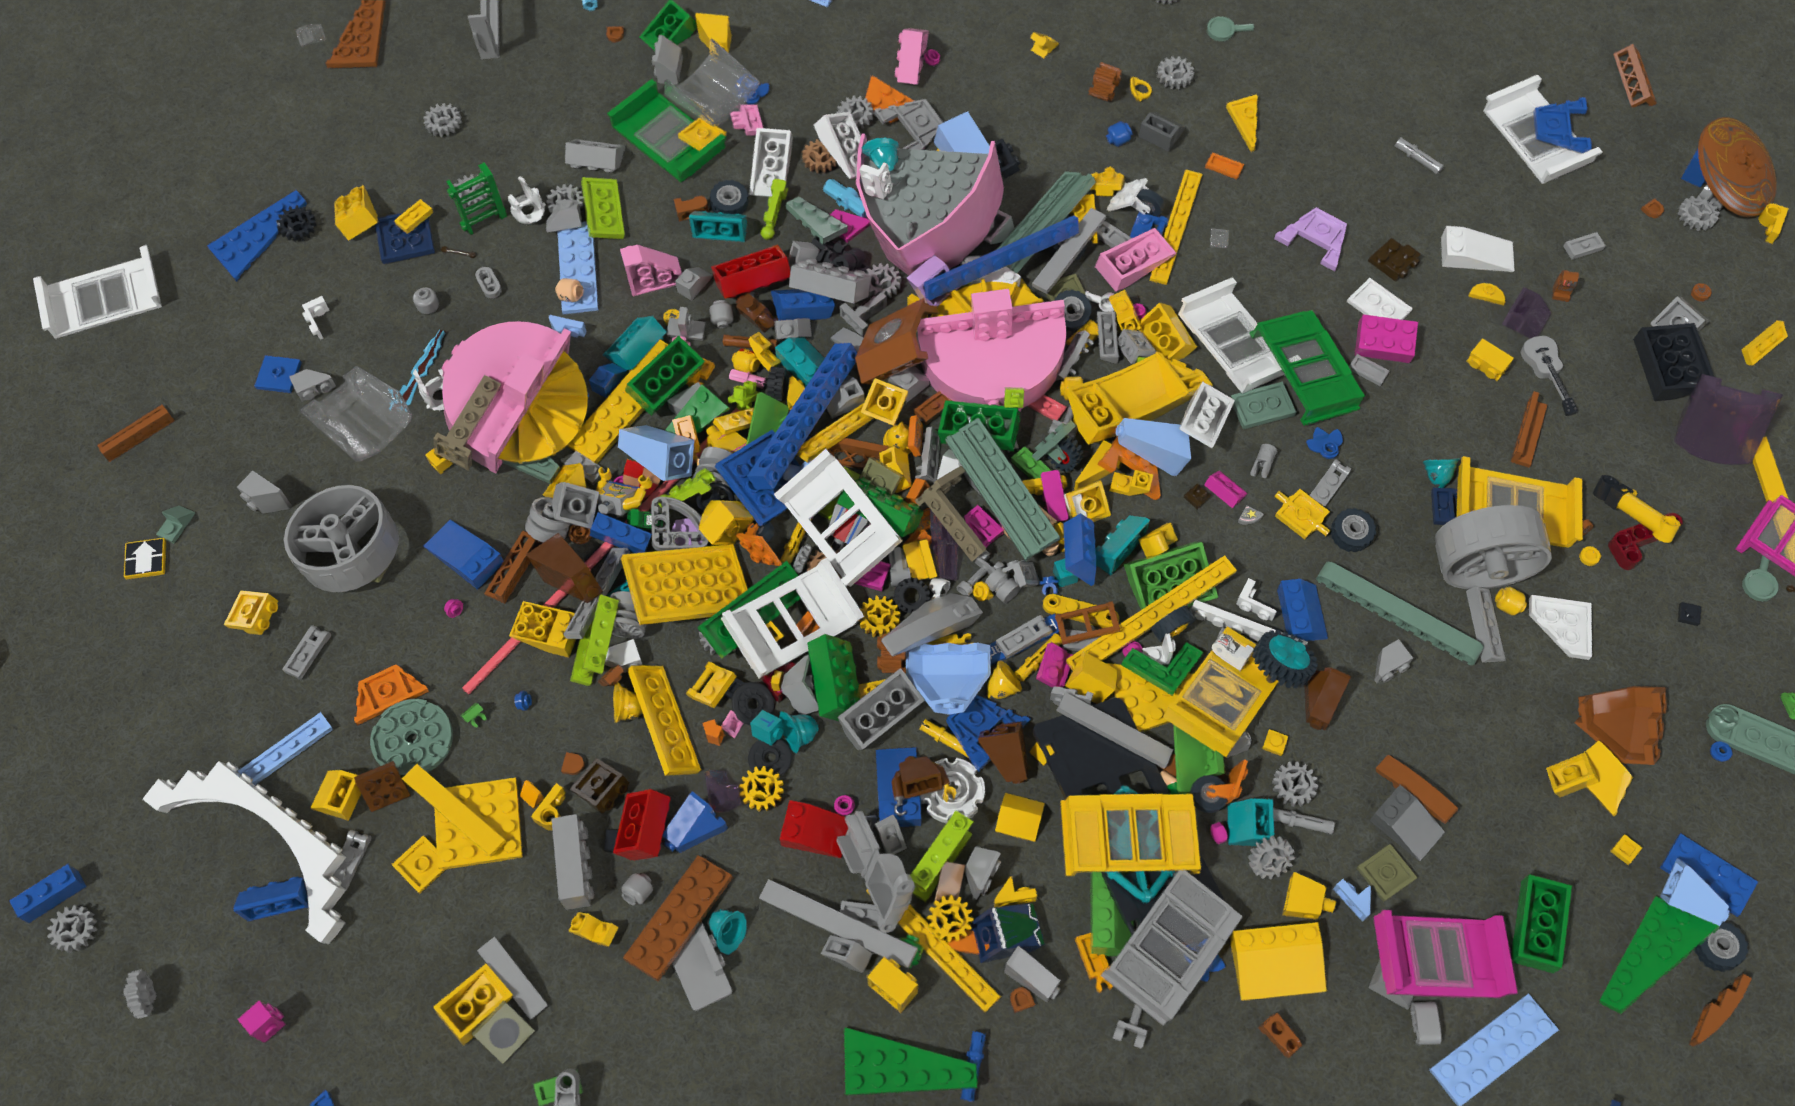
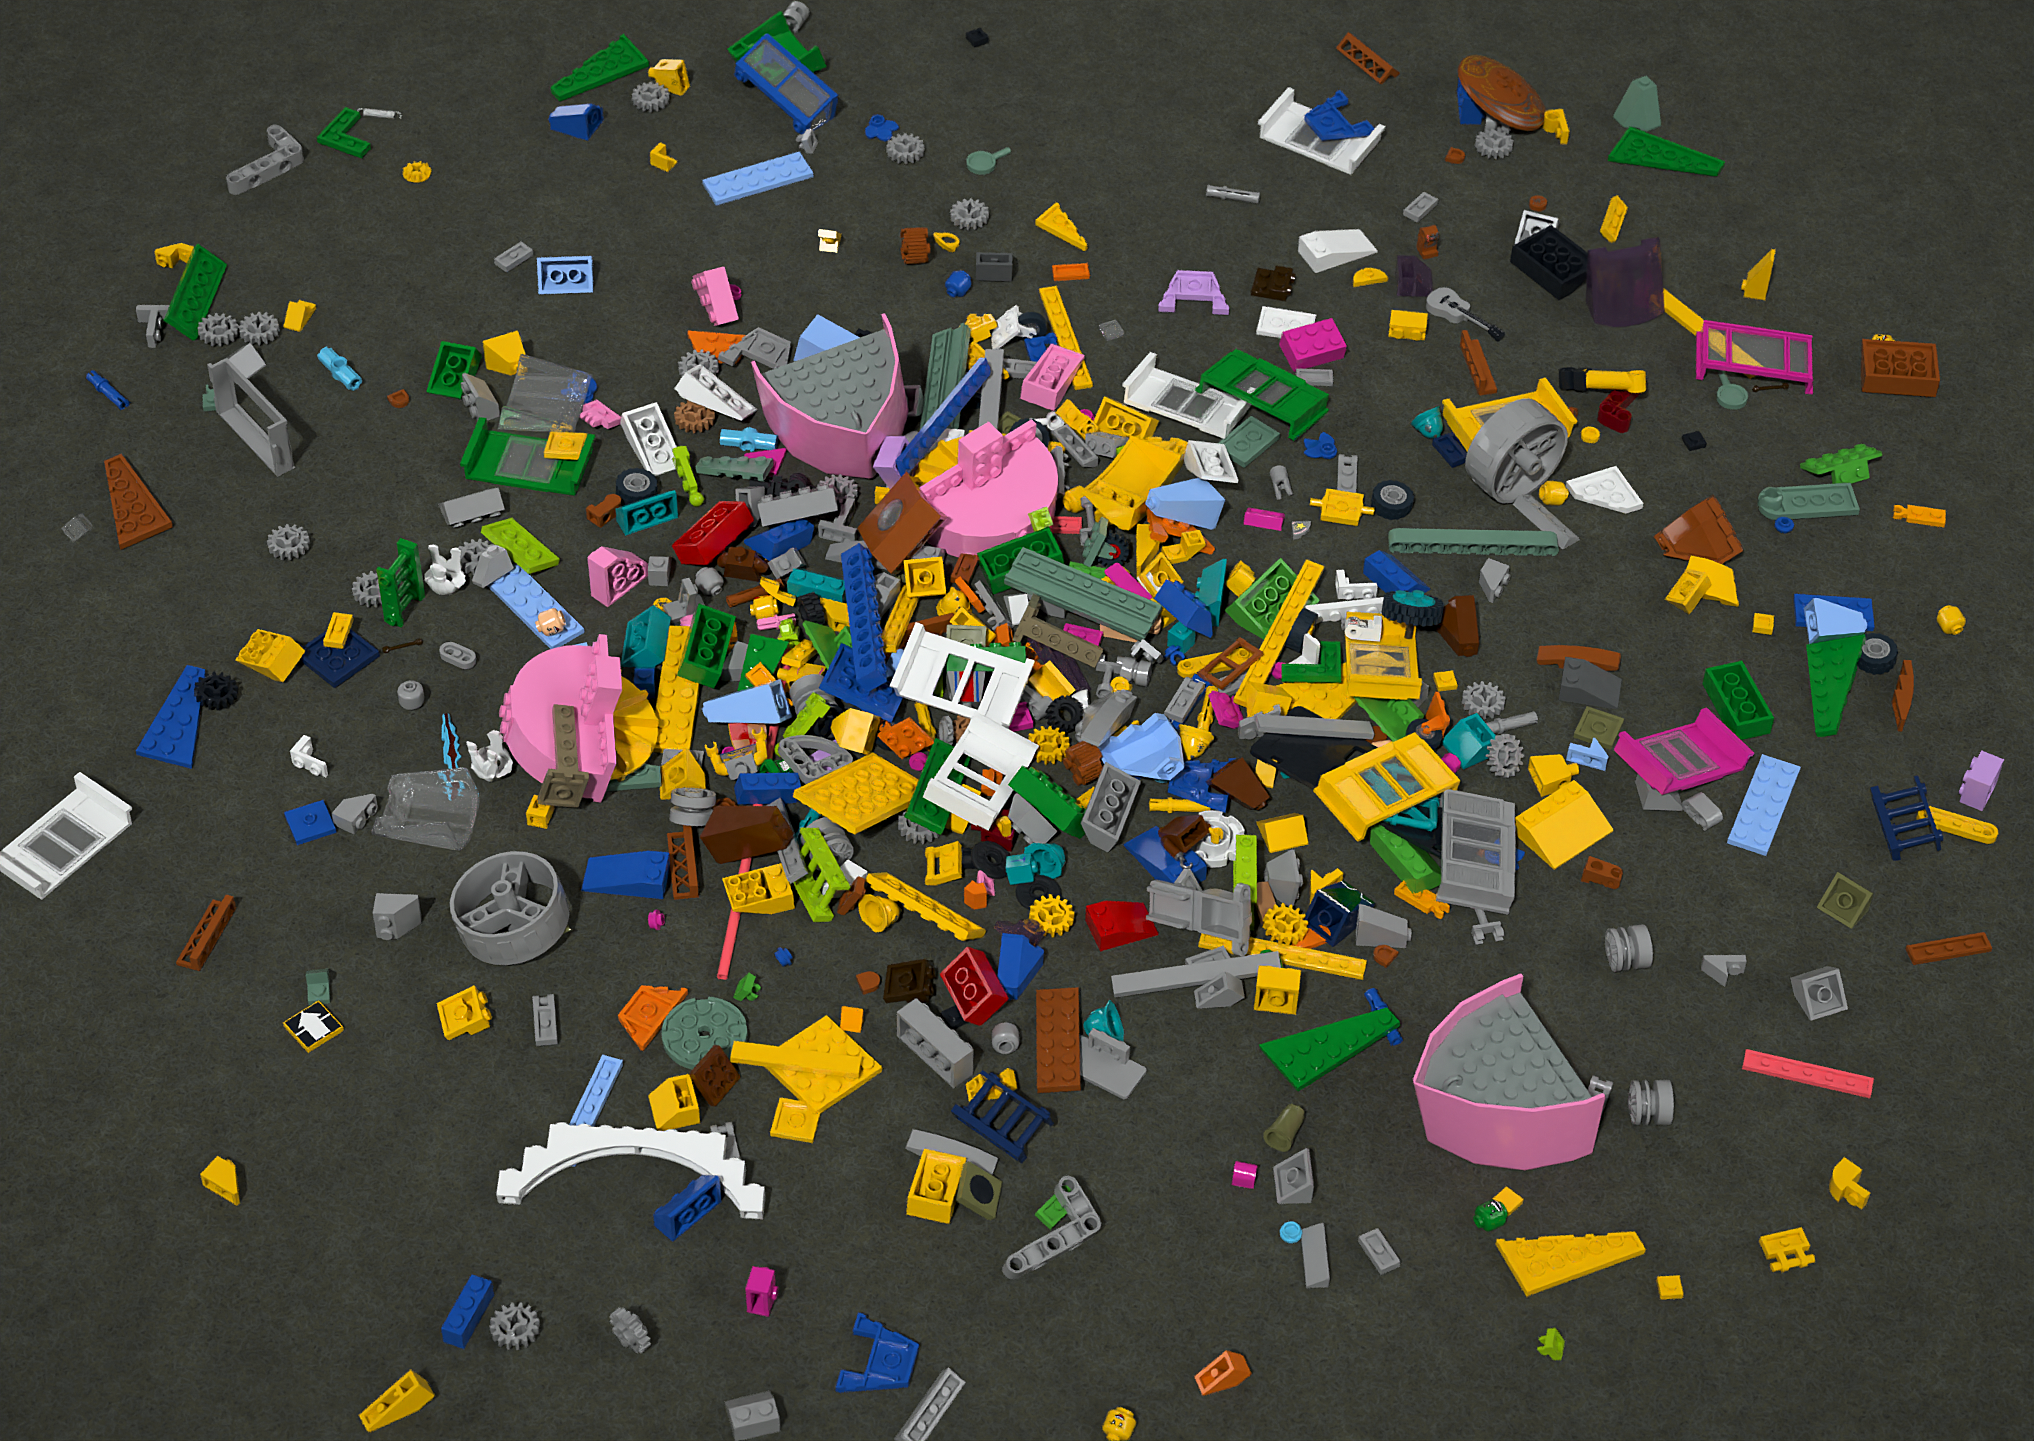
camera: 35 degrees left, 15 degrees down
yellow plate [531,784,566,831] -> none
light grey slope [552,482,599,529] -> none
dark pink plate [834,795,855,816] -> none
white bracket [859,163,893,200] -> none
teal piece [861,138,899,171] -> none
dark brown tile [1183,484,1211,509] -> none
none -> dark pink plate [909,752,927,771]
none -> dark blue fence [951,1070,1053,1164]

